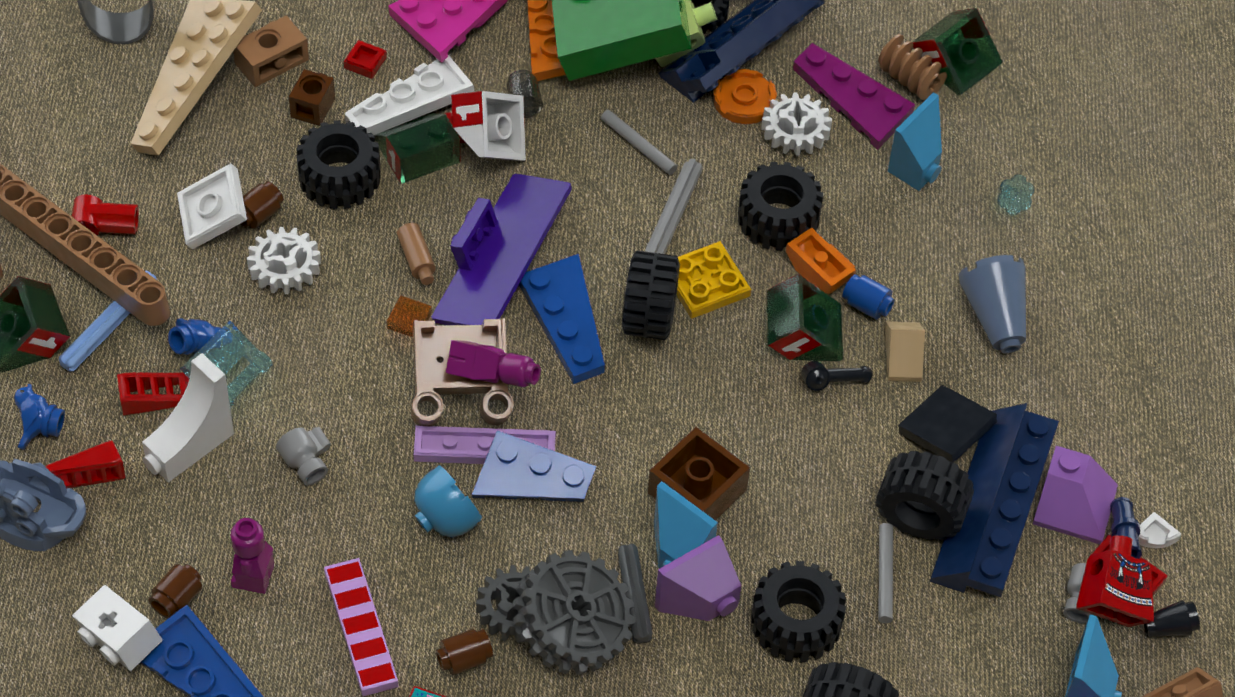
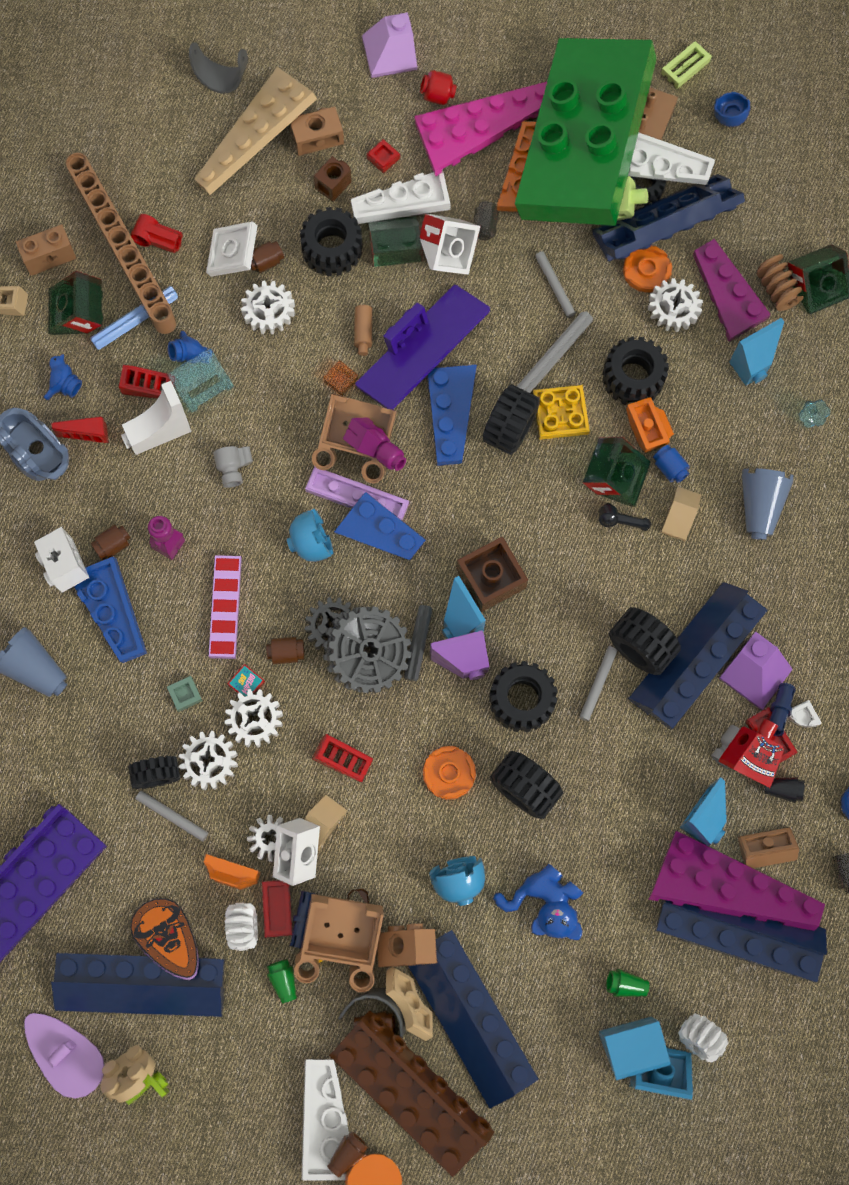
camera: 20 degrees right, 20 degrees up
black tile [898,385,997,462] -> none

